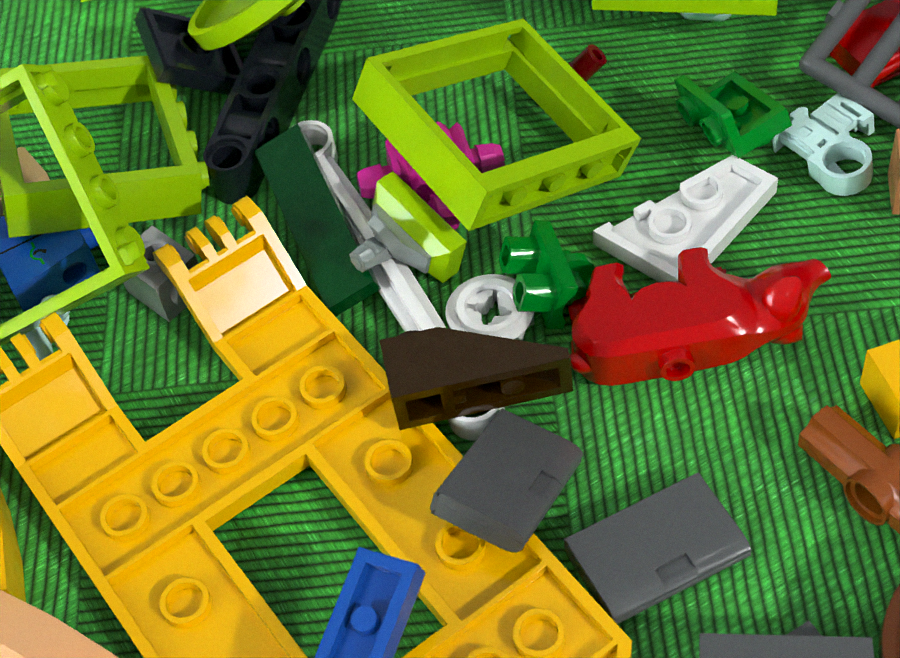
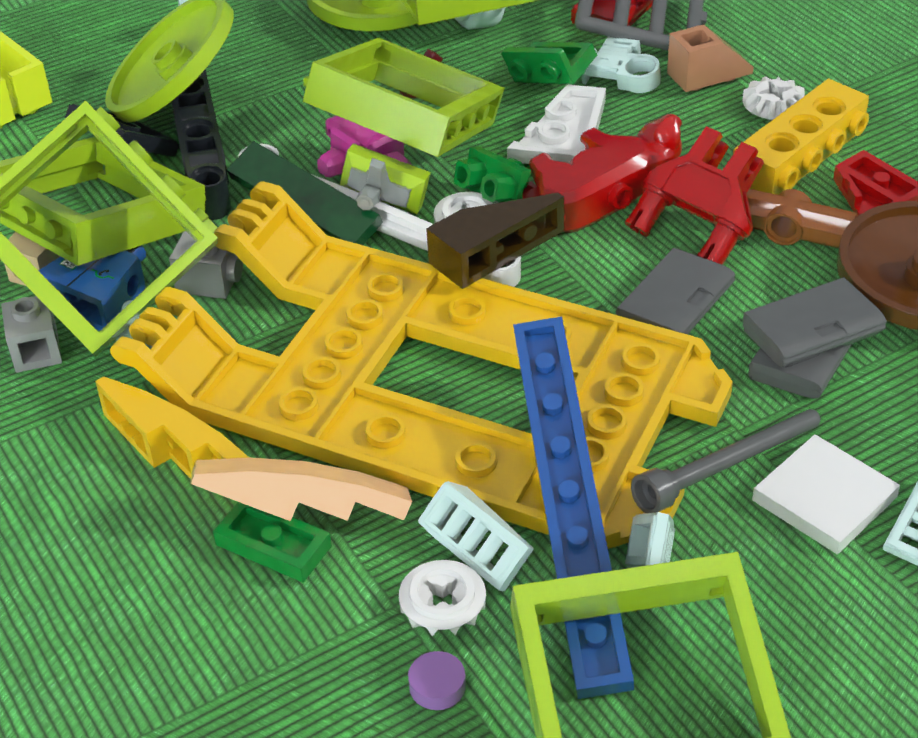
camera: 35 degrees left, 10 degrees down
dark grey piece [430,408,584,552] -> none
none -> red connector [624,126,764,265]

